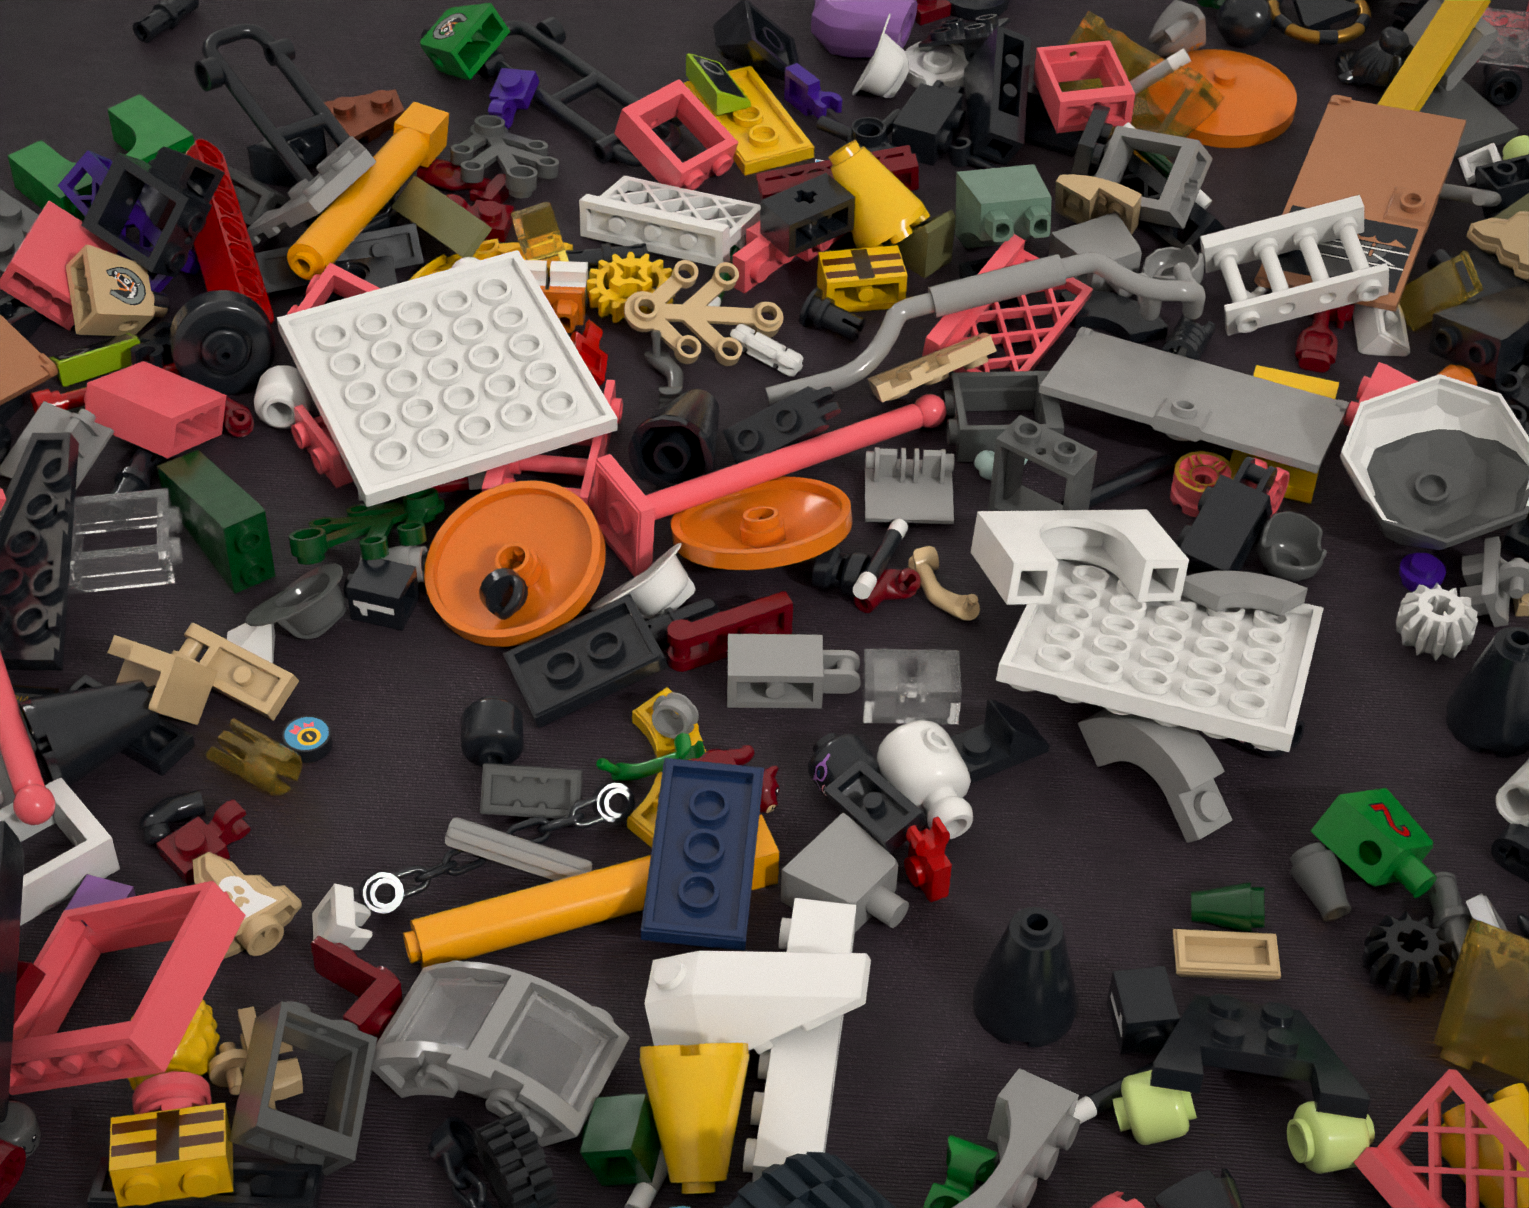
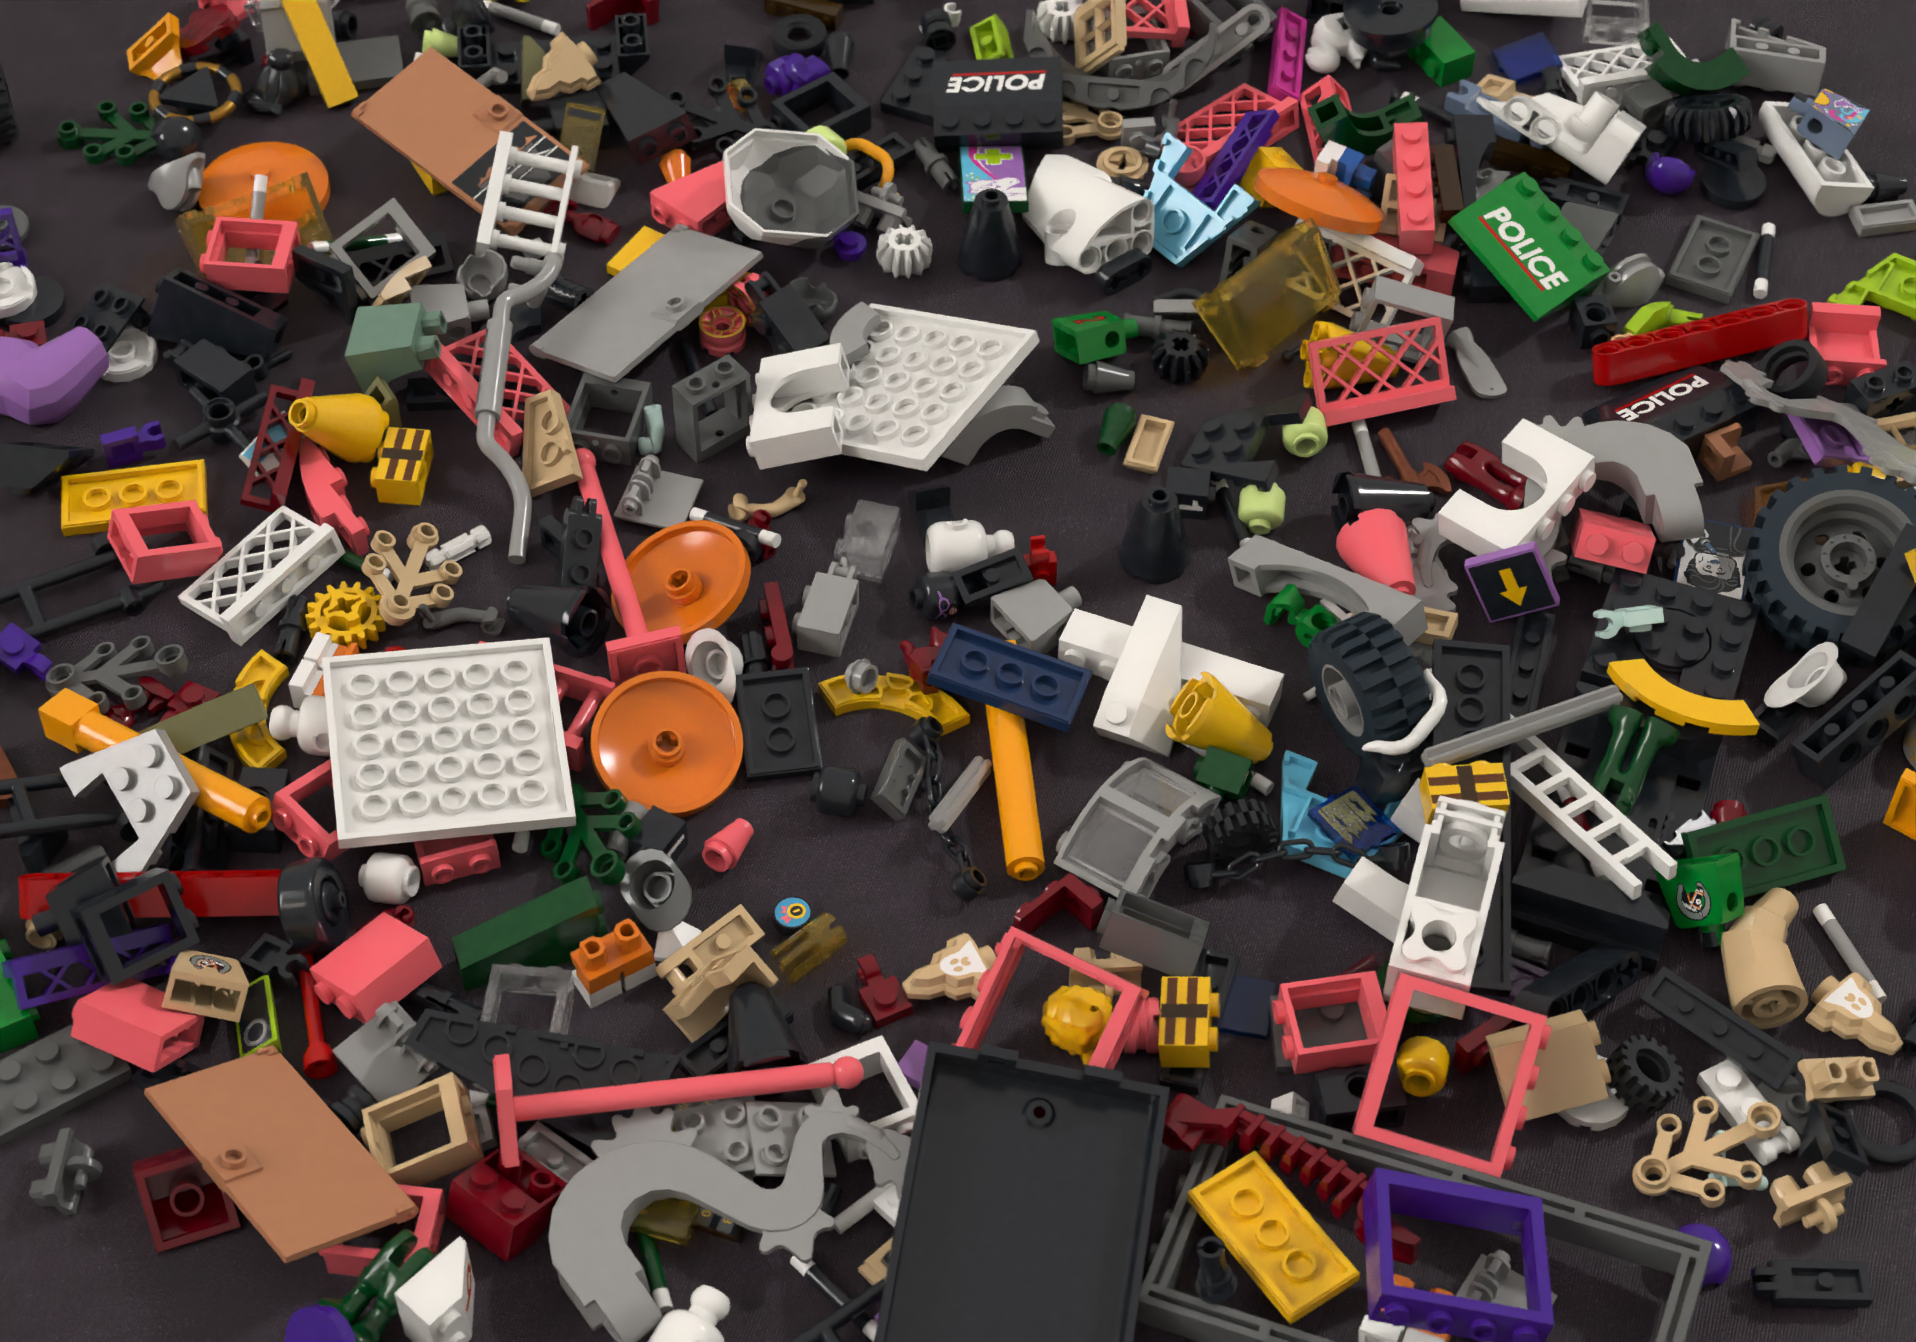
camera: 75 degrees left, 5 degrees up
white tile [312,883,372,950] -> none
black tile [479,568,528,620] -> none
clear yellow panel [511,202,569,269] -> none
green piece [596,733,705,781] -> none
lime slope [686,53,751,116] -> none
black brick [760,173,855,258] -> none
black pin [799,287,866,343] -> none
white piece [852,13,909,98] -> none
none -> orange hips [570,919,658,1009]
none -> coral cone [702,818,754,872]

